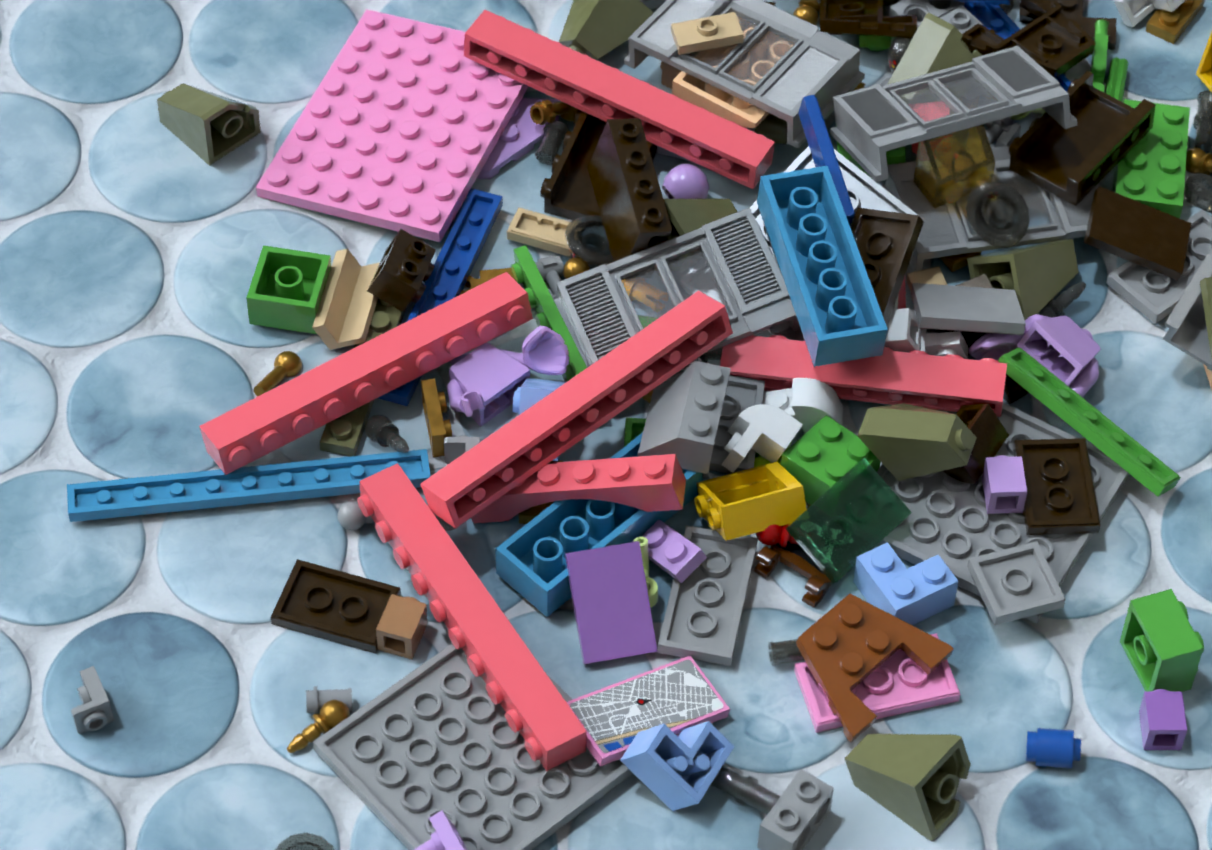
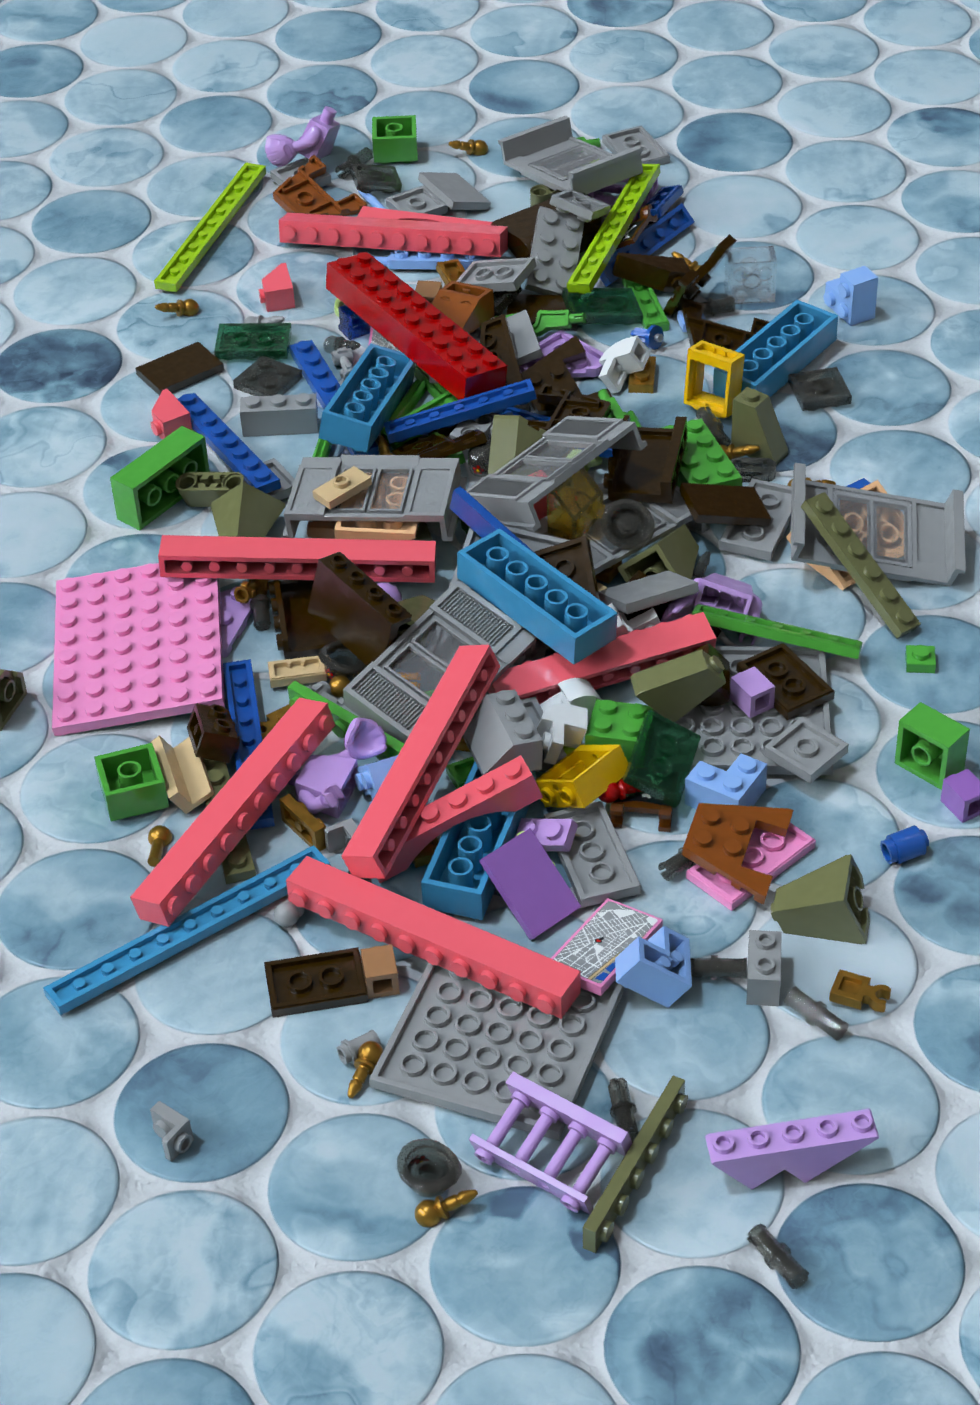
camera: 25 degrees left, 10 degrees down
clear smoke bar [365,415,409,453] -> none

